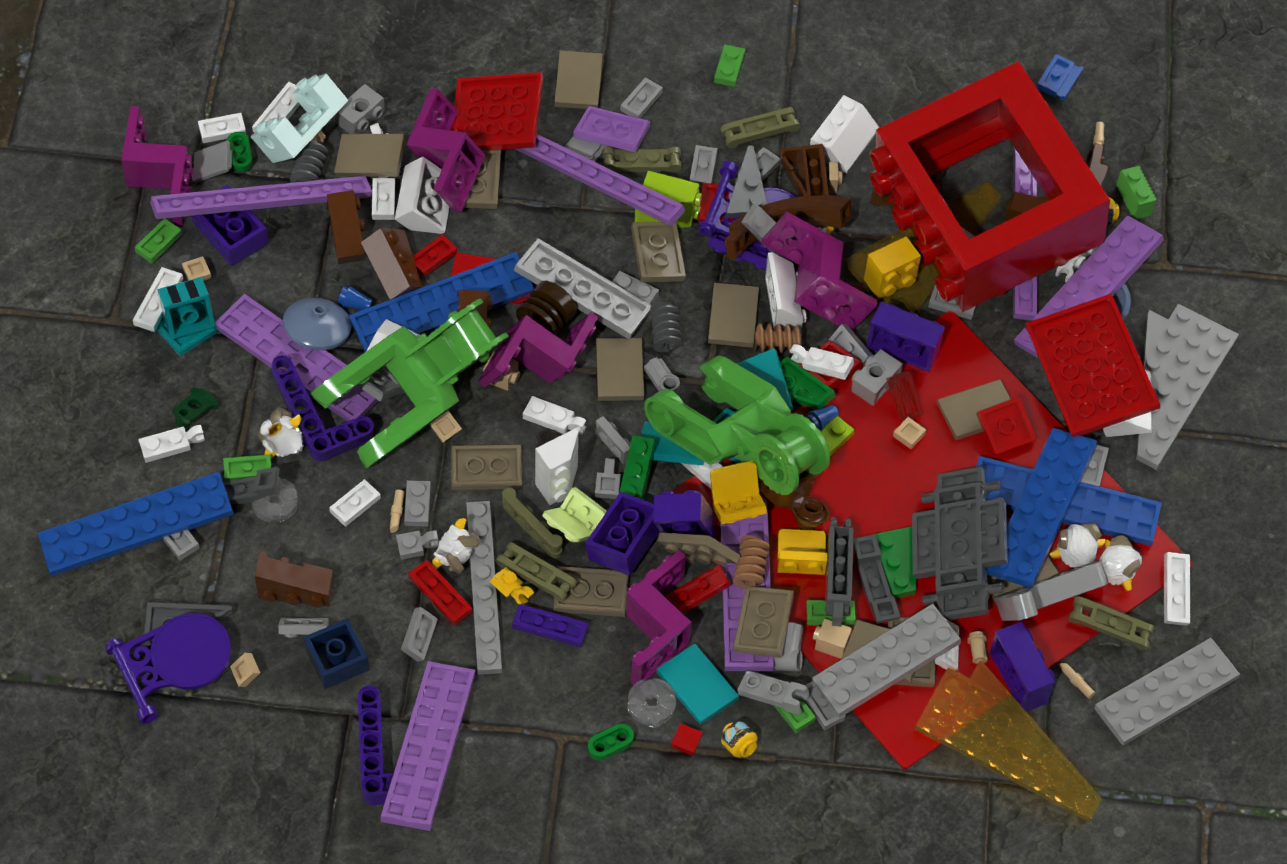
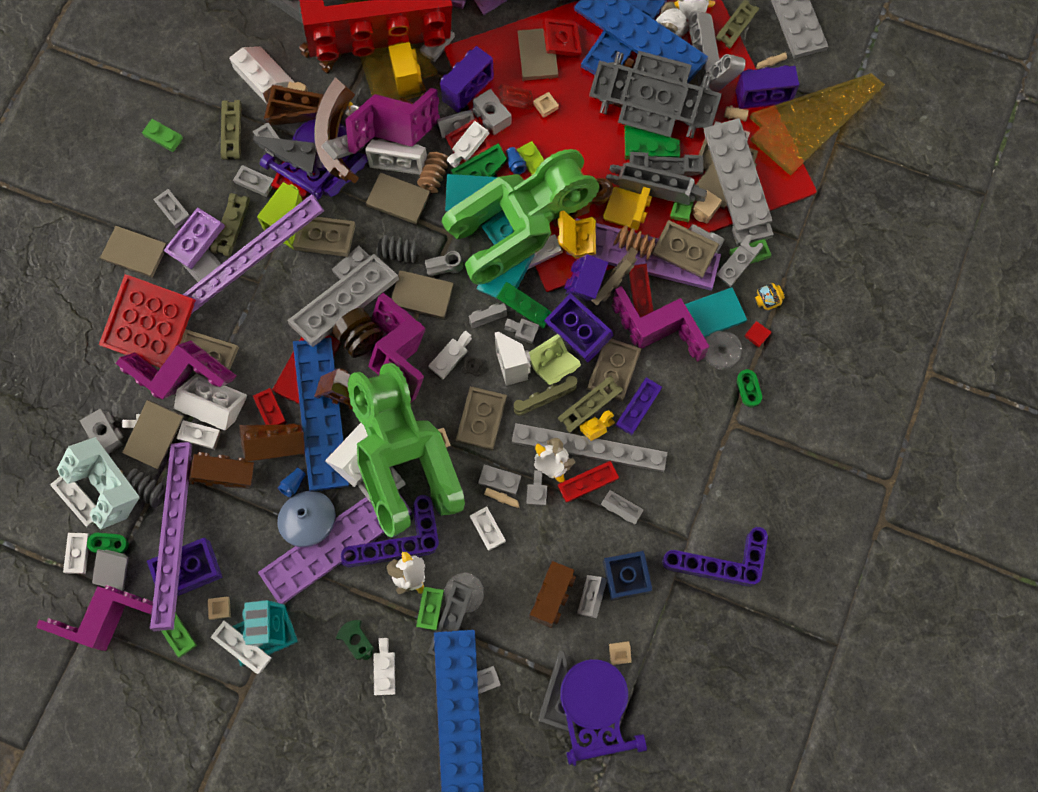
camera: 70 degrees left, 15 degrees up
medium lavender plate [381,661,475,831] -> none

